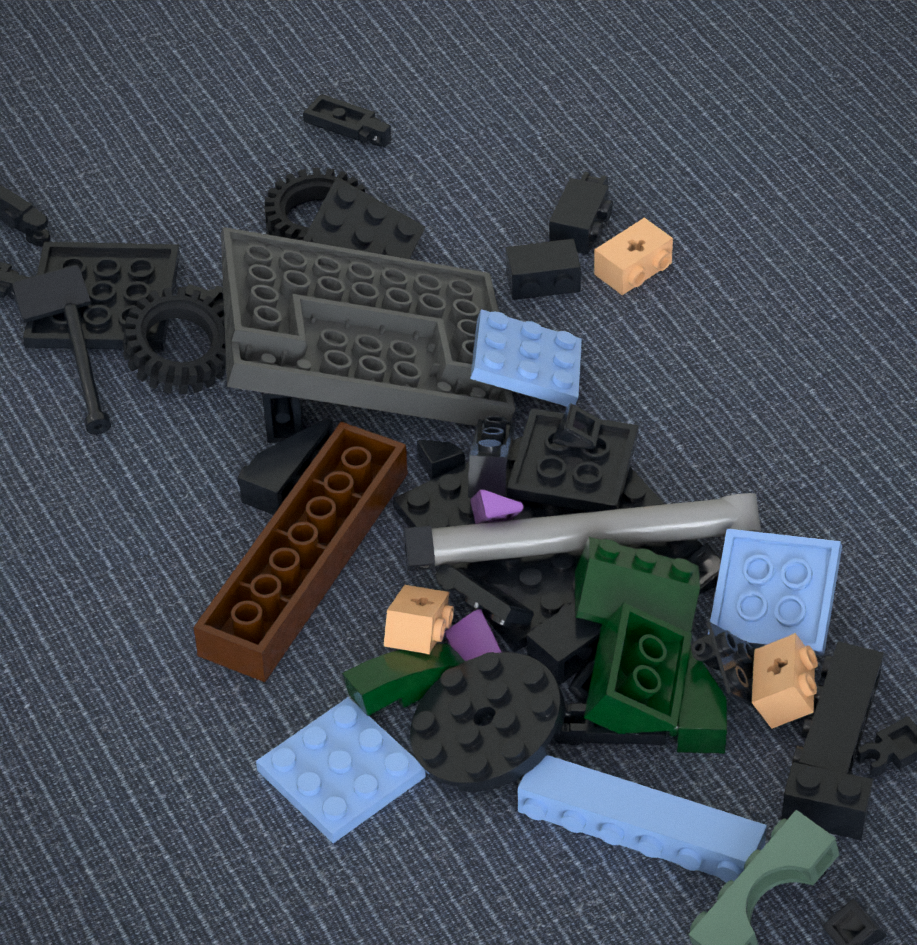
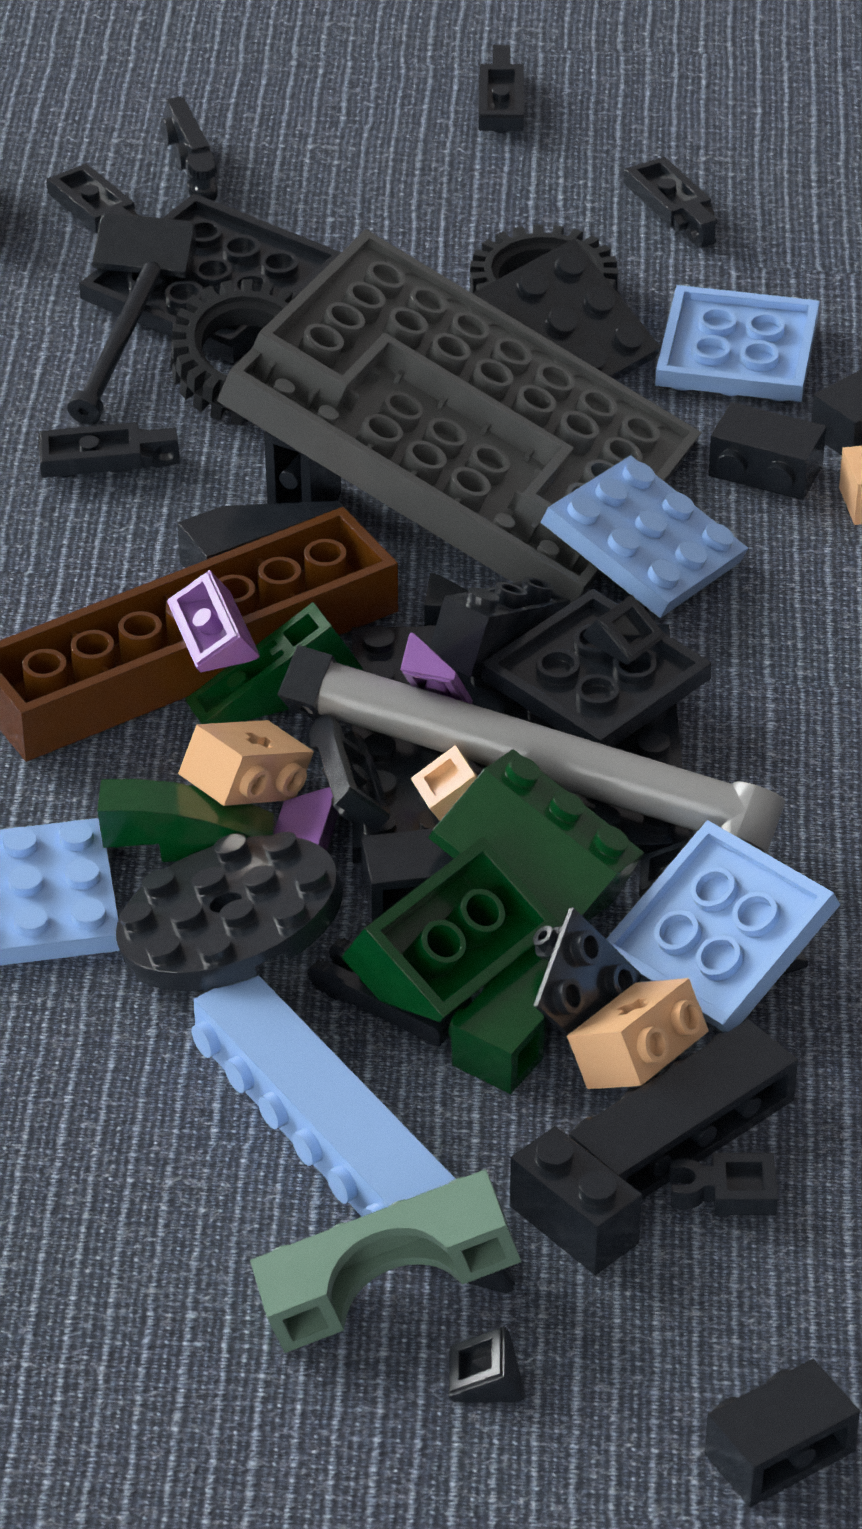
camera: 30 degrees right, 5 degrees down
none -> black hinge [38,422,180,478]
none -> medium lavender slope [167,570,260,672]
none -> dark green slope [185,602,364,724]
none -> light nougat plate [411,745,478,821]
none -> black hinge [478,45,524,133]
none -> light blue plate [655,285,820,402]

